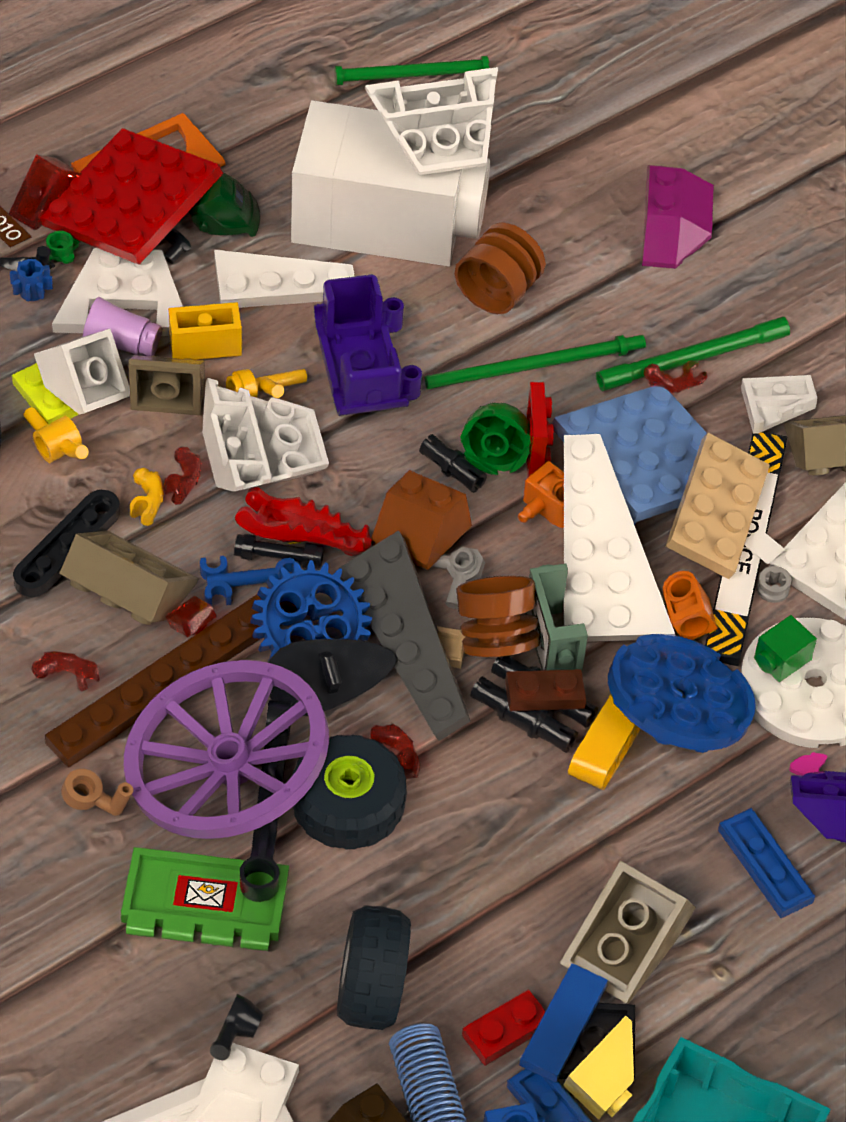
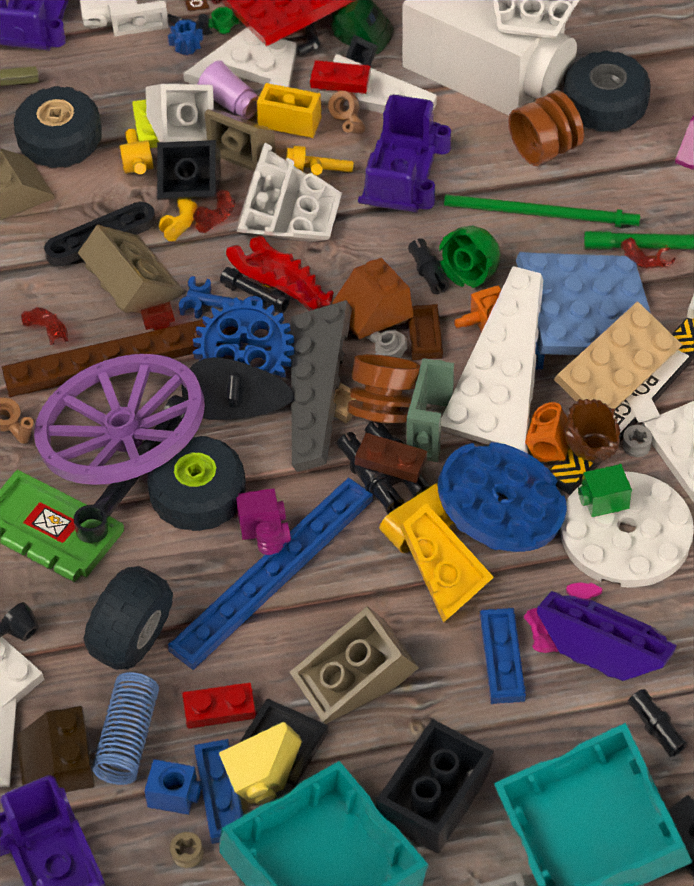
camera: 30 degrees right, 0 degrees up
clear red piece [370,722,421,778] -> none
blue tile [519,963,608,1083] -> none
red plate [526,382,554,478] -> none
none -> black slope [157,140,221,200]
none -> blue tile [168,477,373,670]
none -> magenta brick [236,488,291,555]
none -> red plate [310,60,371,94]
none -> medium nougat plate [328,91,365,134]
none -> black slope [345,35,379,66]
none -> black brick [376,719,494,854]
none -> yellow wing [400,503,494,623]
none -> reddish brown tile [408,304,443,360]
none -> dark pink piece [524,608,558,653]
none -> black wheel [564,51,651,132]
none -> reddish brown hair [565,399,621,463]

